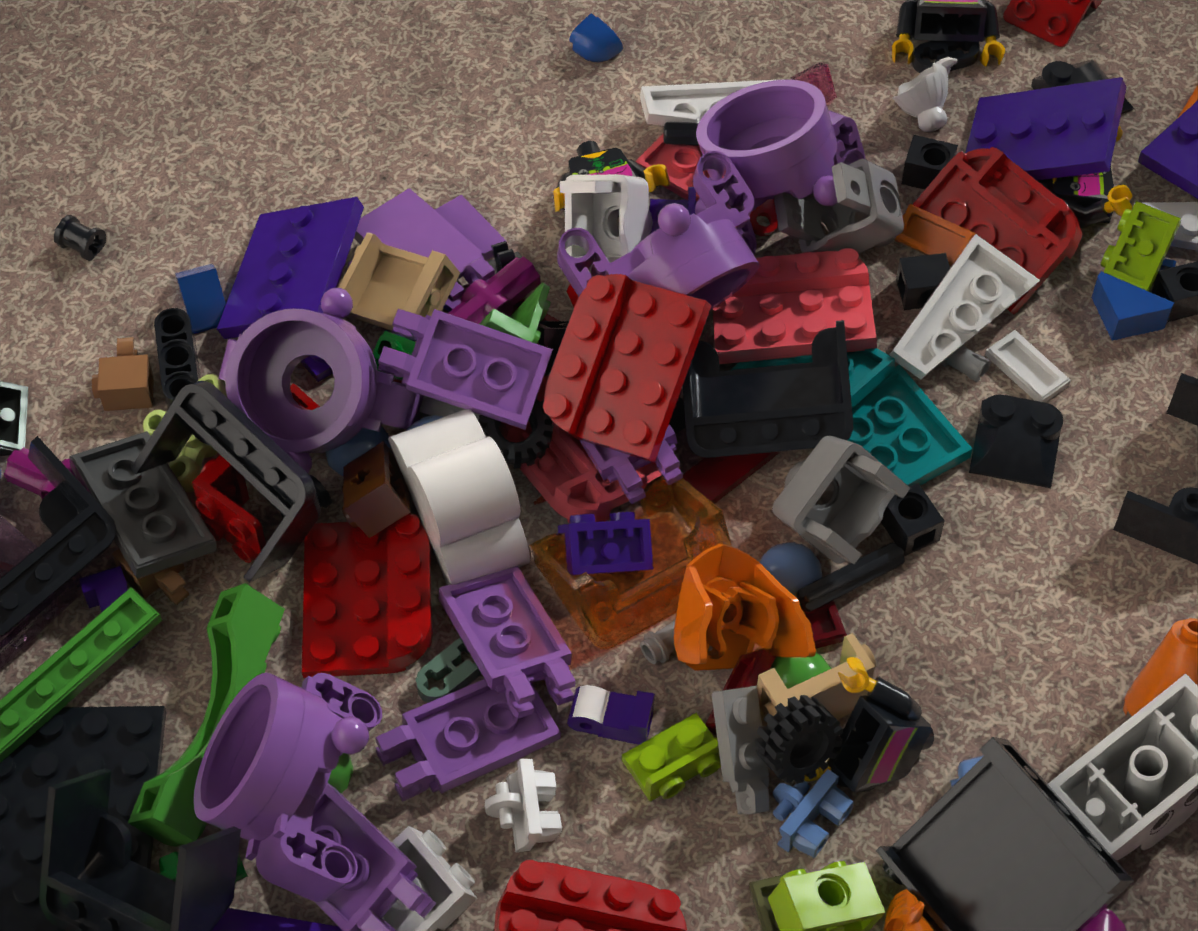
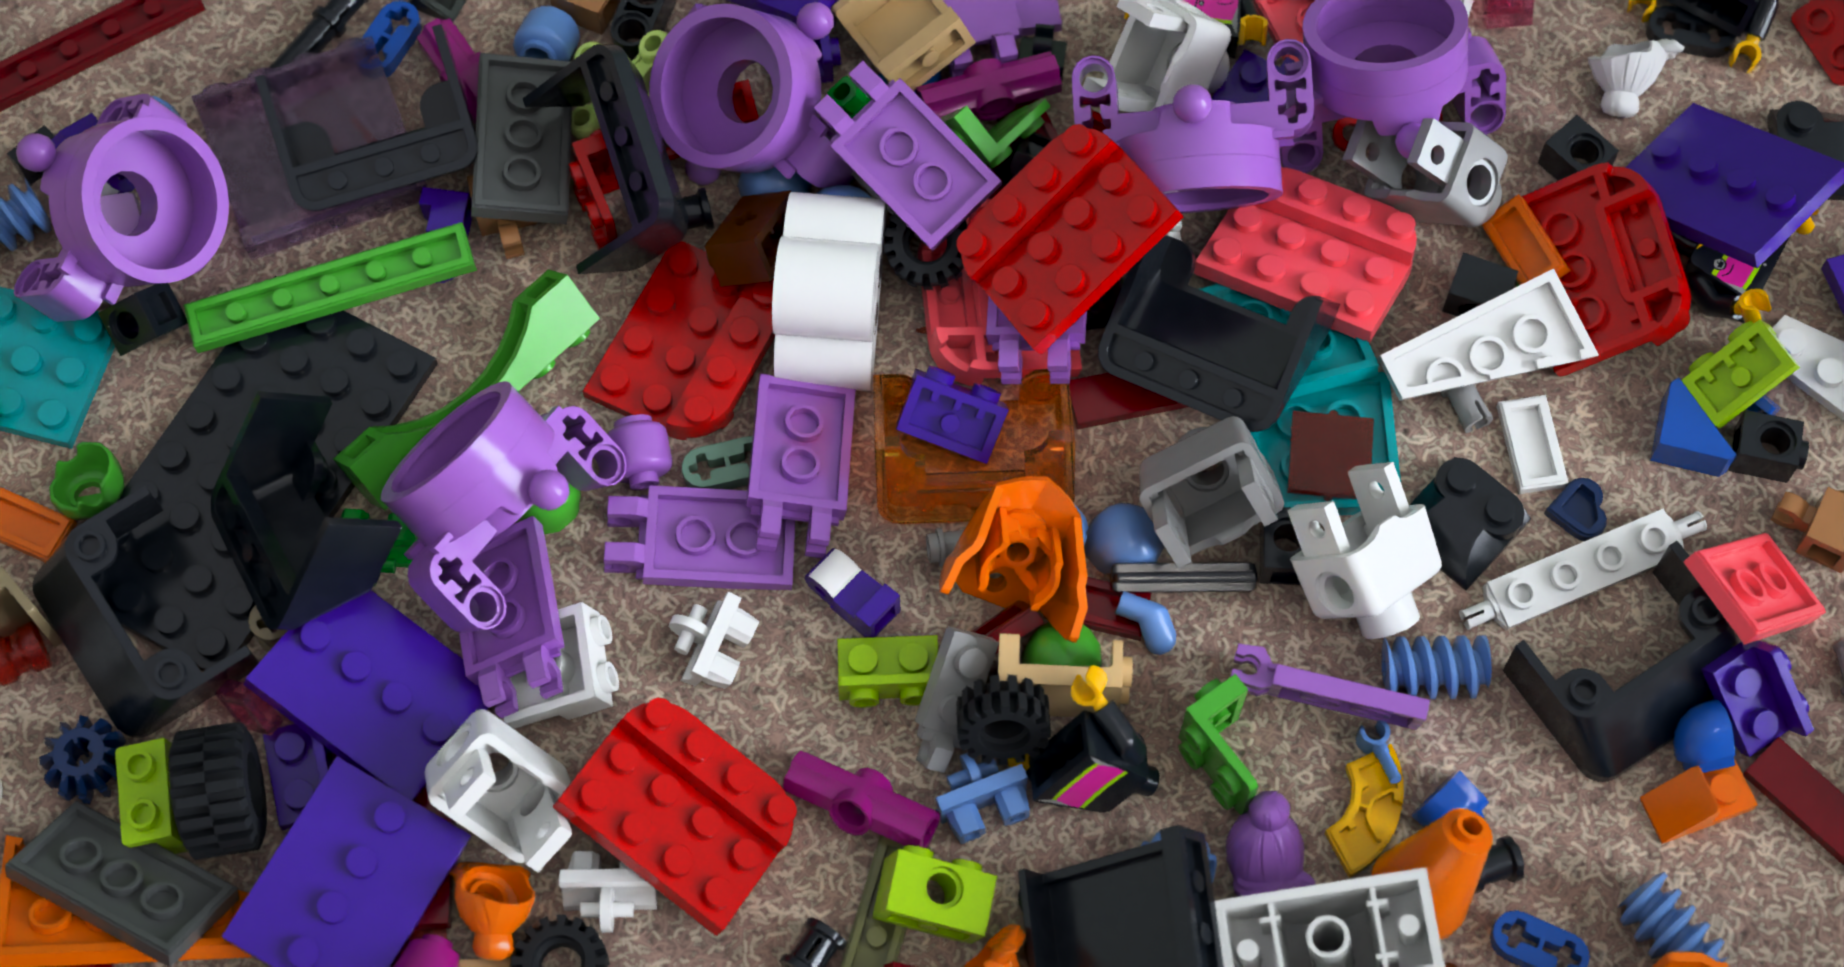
camera: 30 degrees right, 10 degrees up
none -> medium blue head [513,6,580,61]
none -> medium lavender head [607,414,672,490]
none -> magenta piece [783,750,941,849]
none -> medium blue arm [1115,590,1176,655]
none -> bright green bracket [1178,674,1258,815]
none -> medium lavender hair [1226,791,1316,897]
none -> medium lavender tile [1230,644,1430,730]
none -> clear red piece [1287,410,1374,501]
none -> white piece [1287,462,1442,639]
none -> yellow tile [1324,744,1404,878]
none -> medium blue hand [1355,720,1402,784]
none -> medium blue piece [1381,635,1492,700]
none -> blue piece [1411,770,1489,827]
none -> white plate [1459,508,1707,630]
none -> dark blue tile [1544,478,1607,541]

